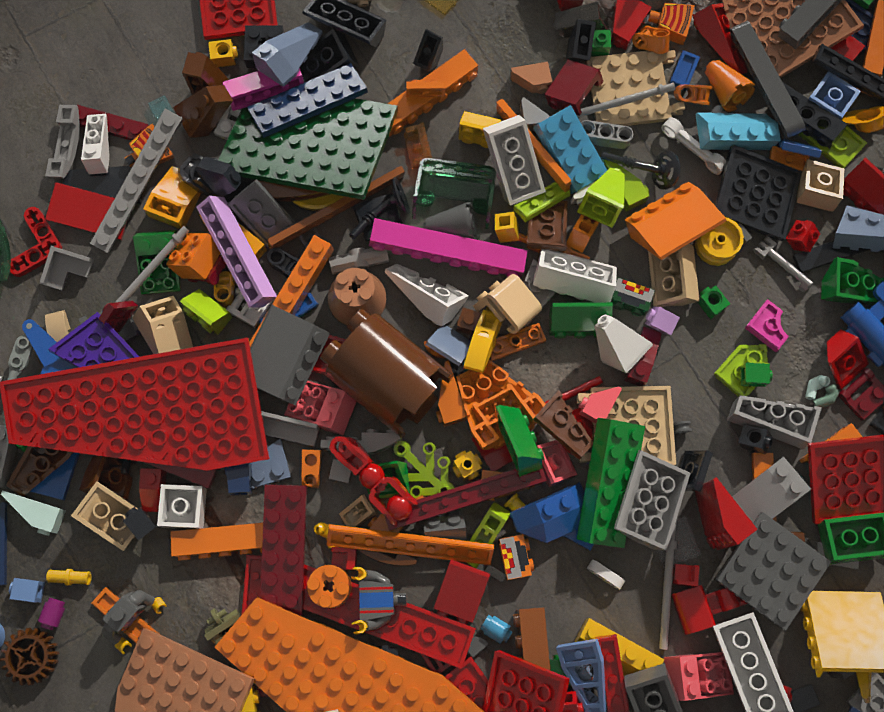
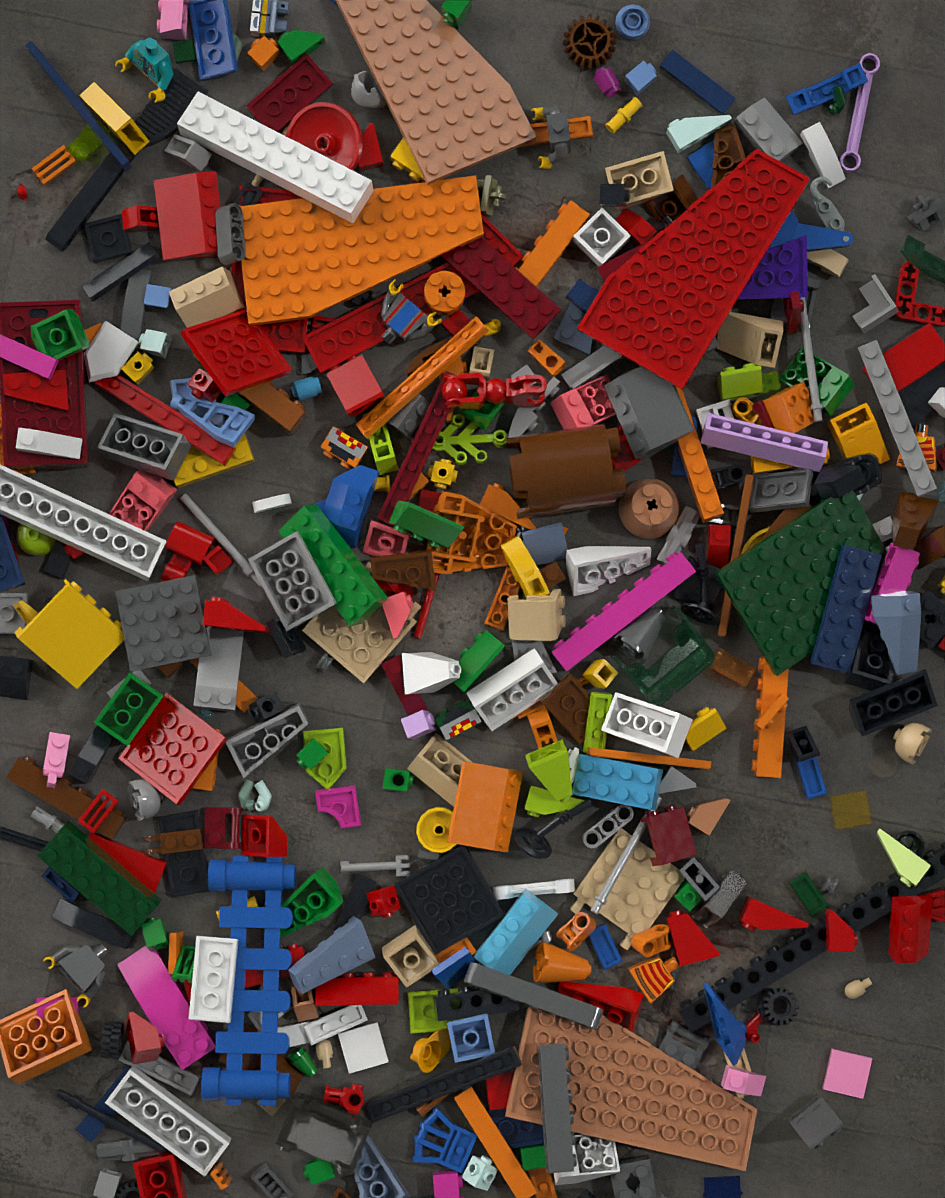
camera: 135 degrees right, 10 degrees up
none -> red slope [707,525,731,567]
none -> clear neon green plate [762,371,781,393]
none -> blue tile [795,757,827,799]

